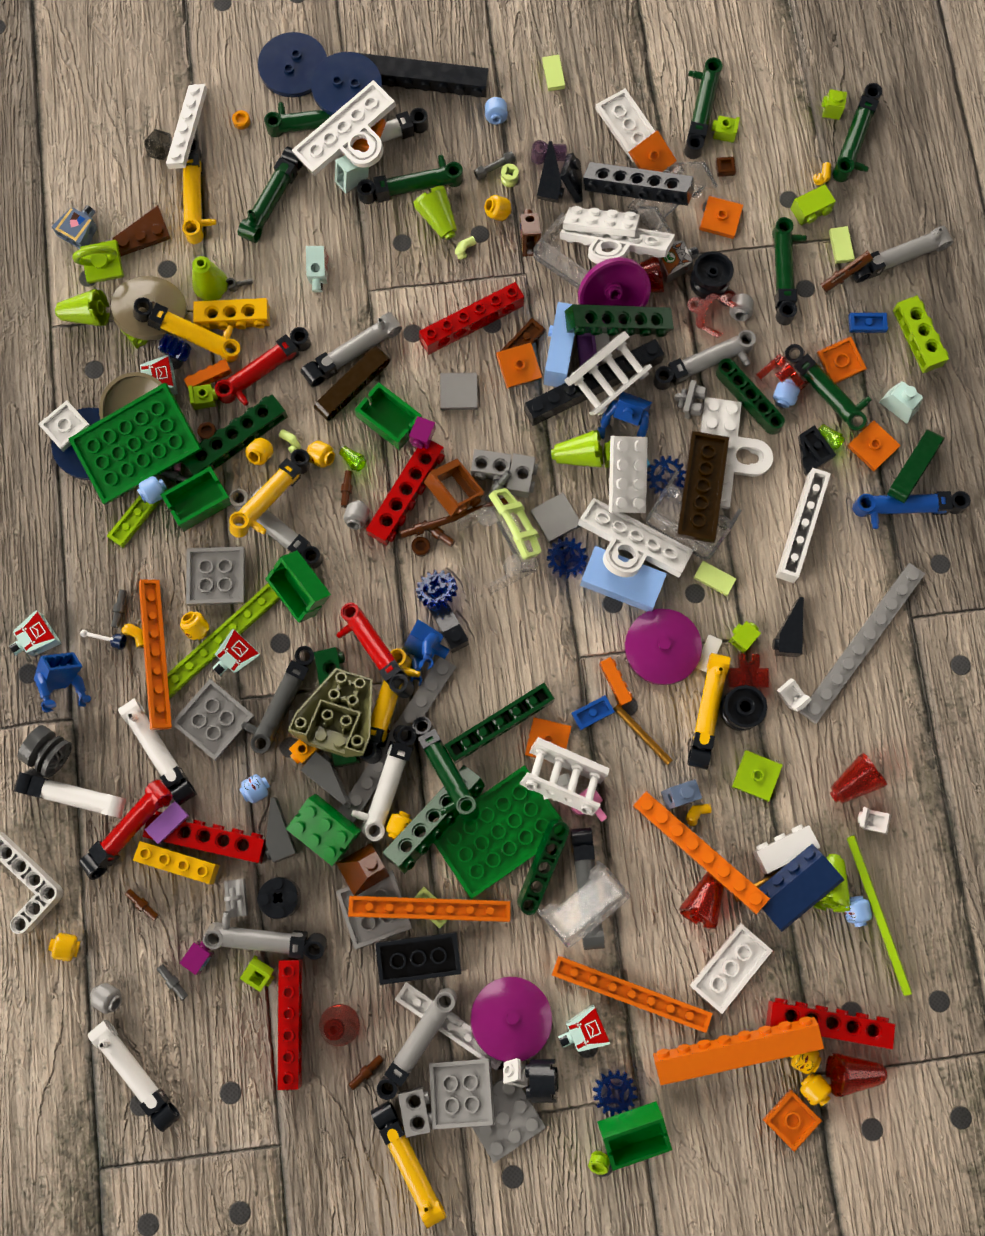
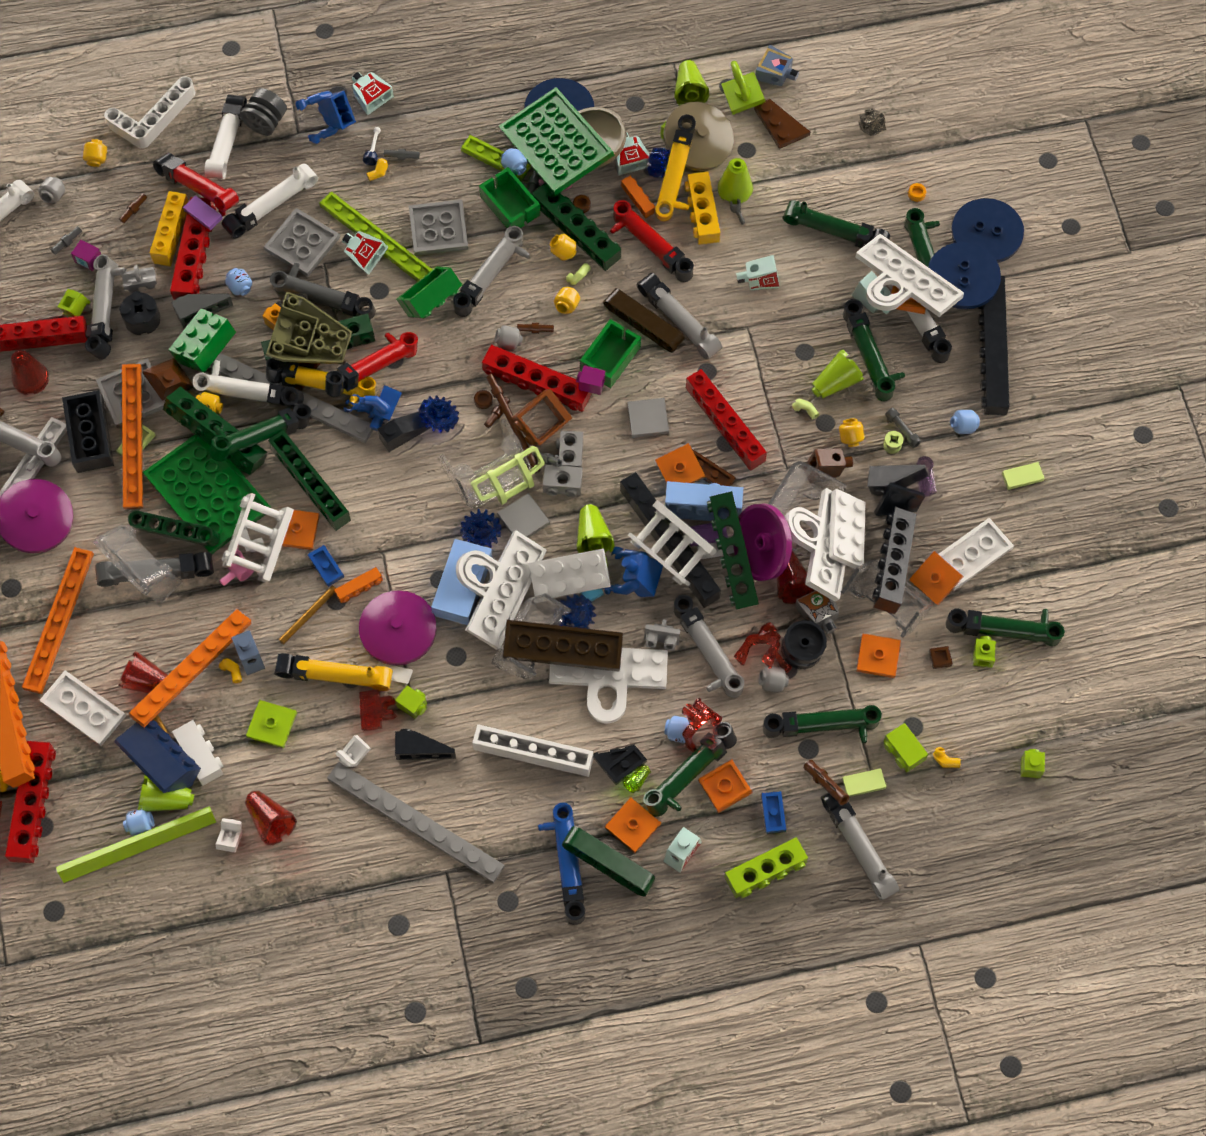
camera: 85 degrees right, 10 degrees down
white plate [38,400,90,451] -> none
orange plate [139,579,172,730] -> none
white plate [166,84,208,169] -> none
yellow head [180,611,209,640] -> none
yellow piece [182,139,217,244] -> none
lime brick [188,384,218,410] -> none
yellow piece [229,449,309,538] -> none
dark grey slope [301,752,352,809] -> none
clear neon green cone [339,446,367,472] -> none
torso [558,1005,610,1052] -> none
yellowish green tile [693,561,736,596] -> none
dark green beam [716,358,785,435] -> none
black wheel [720,685,768,731] -> none
dark green piece [832,83,882,182] -> none

